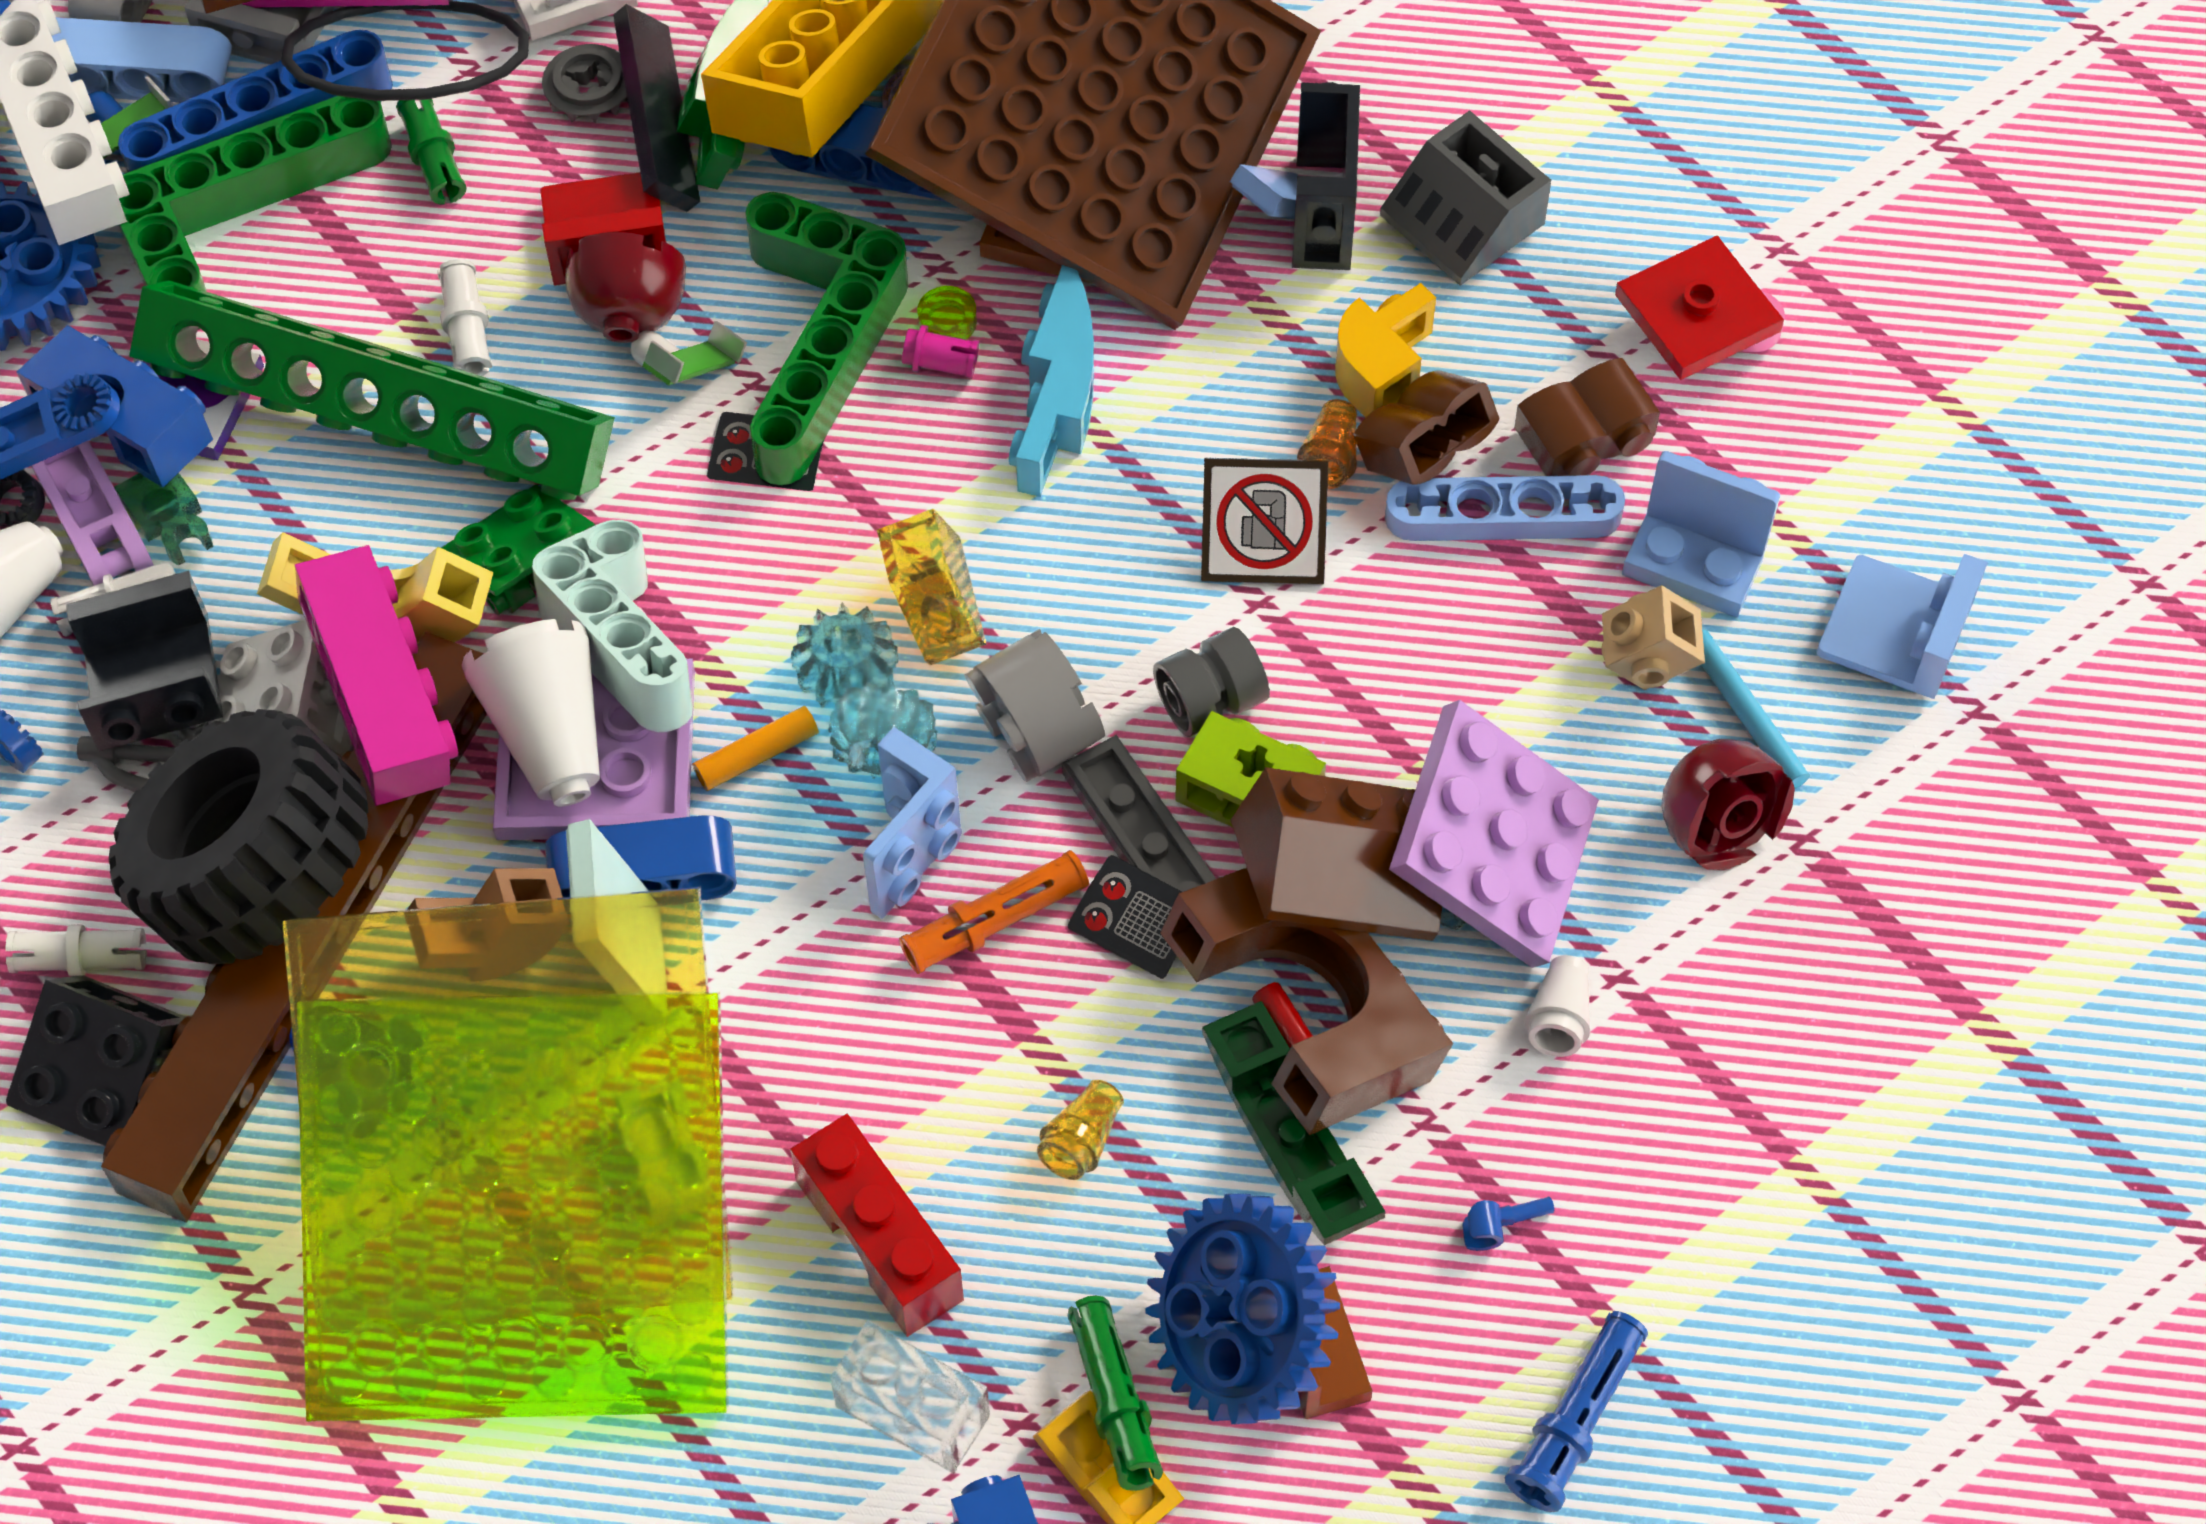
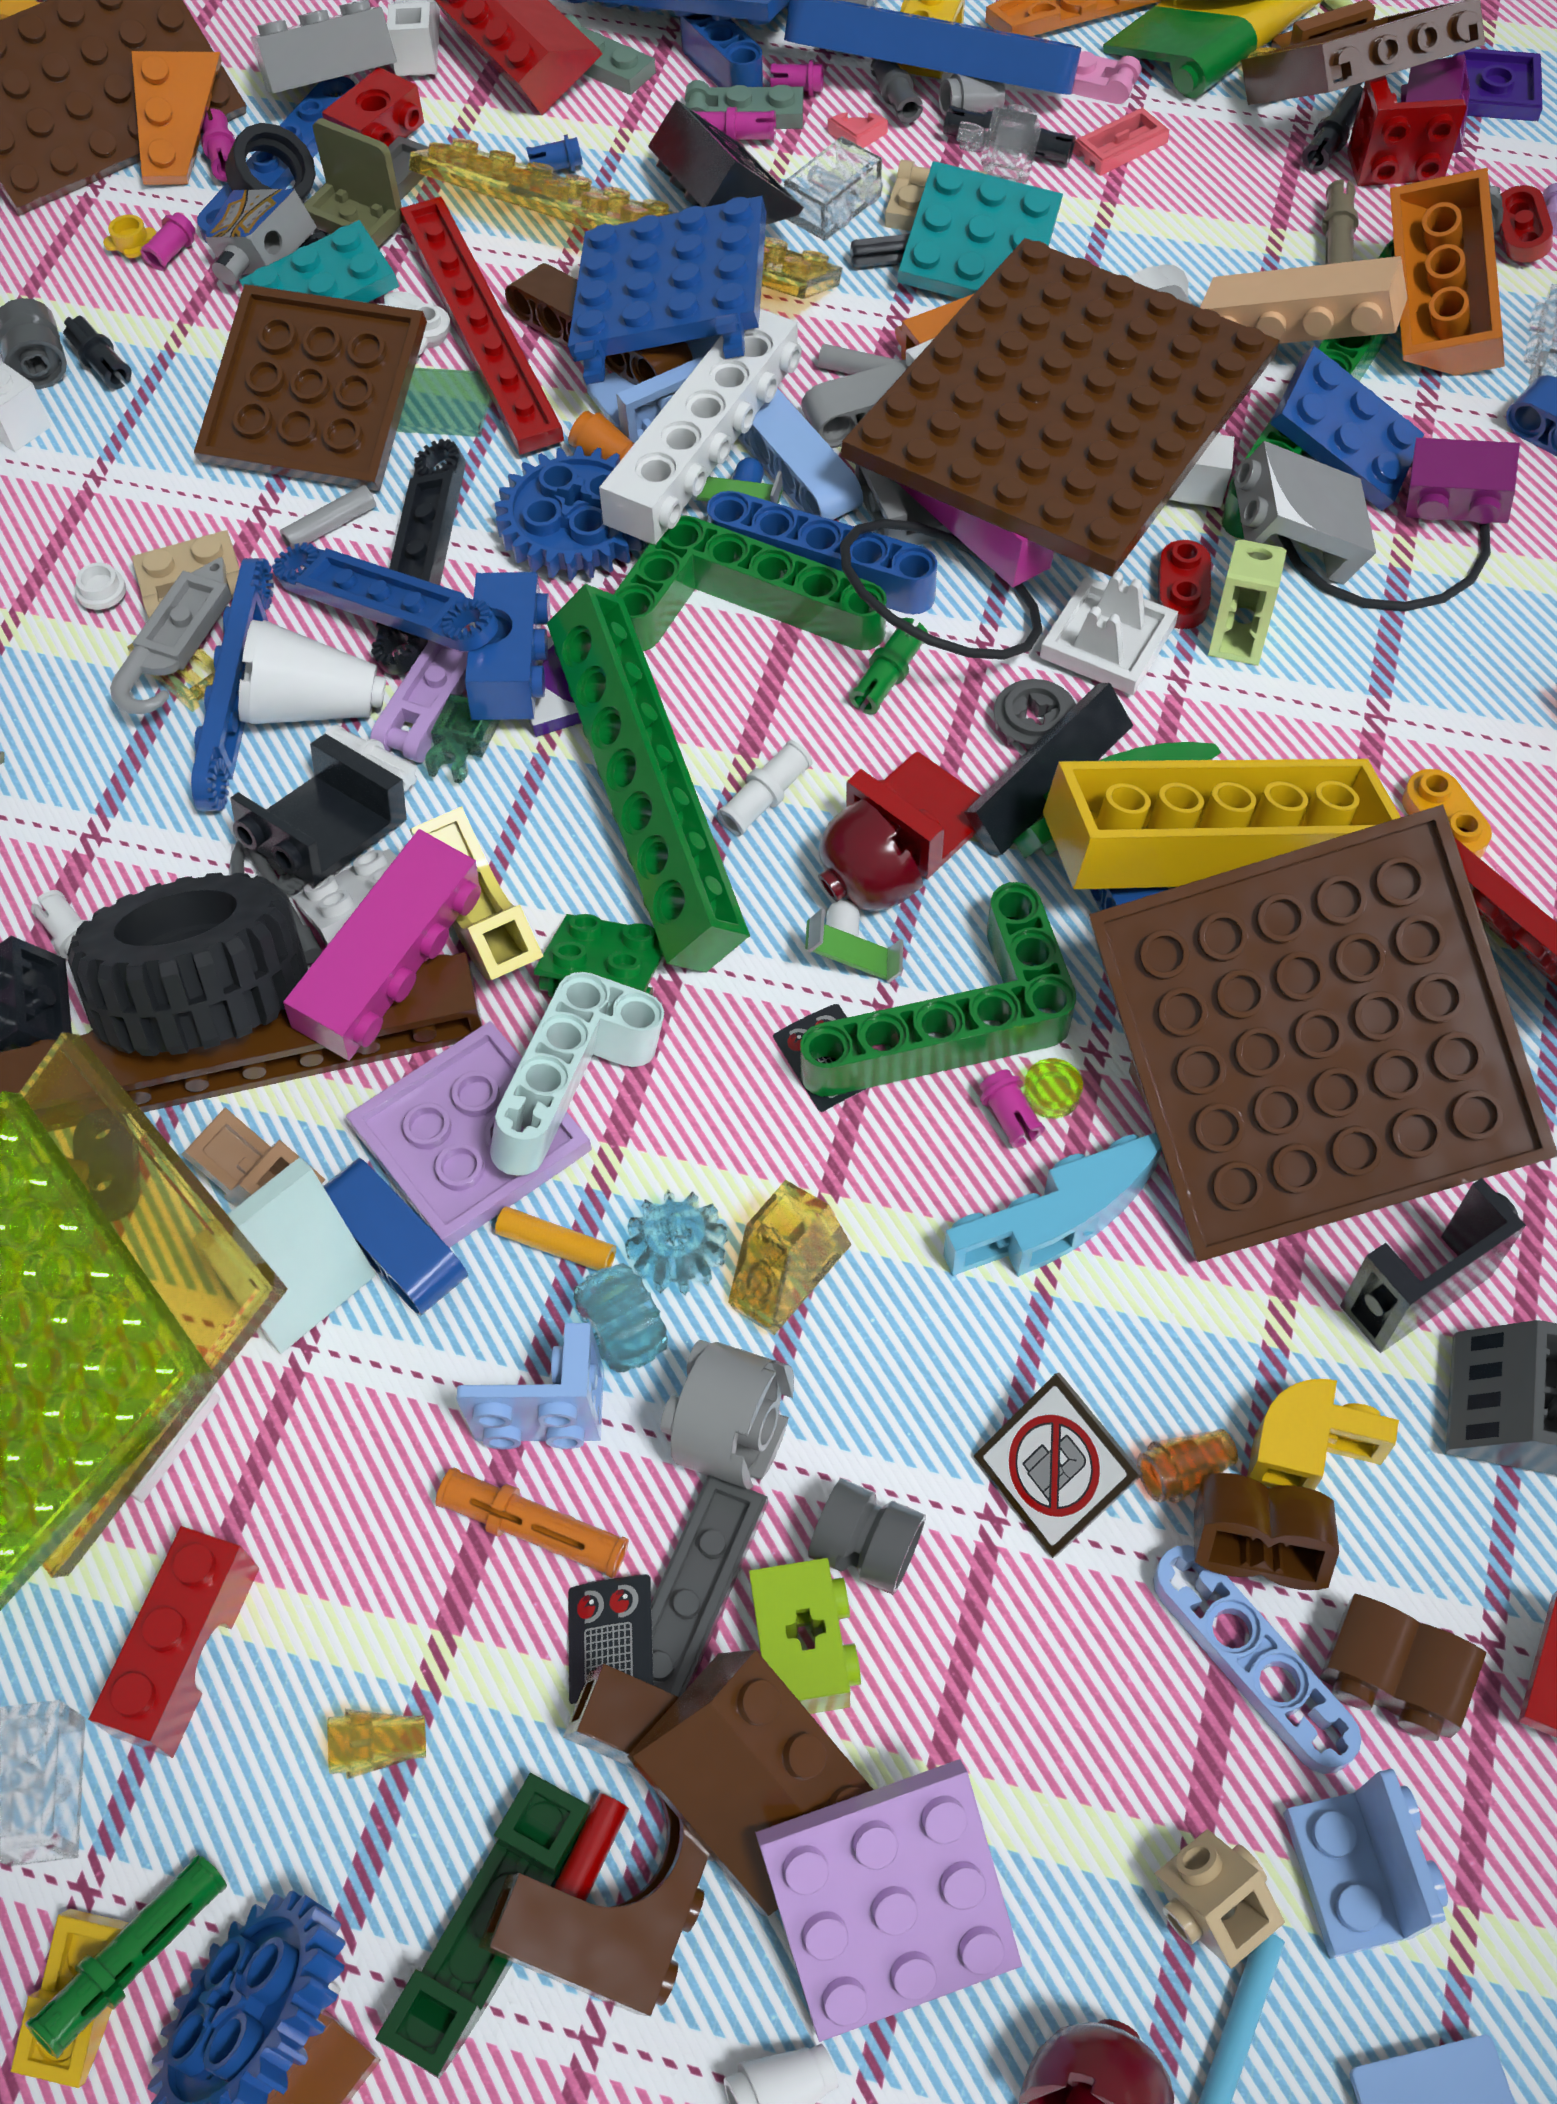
camera: 55 degrees right, 0 degrees up
white cone [462,619,600,807] -> none
light blue tile [1229,164,1299,220] -> none

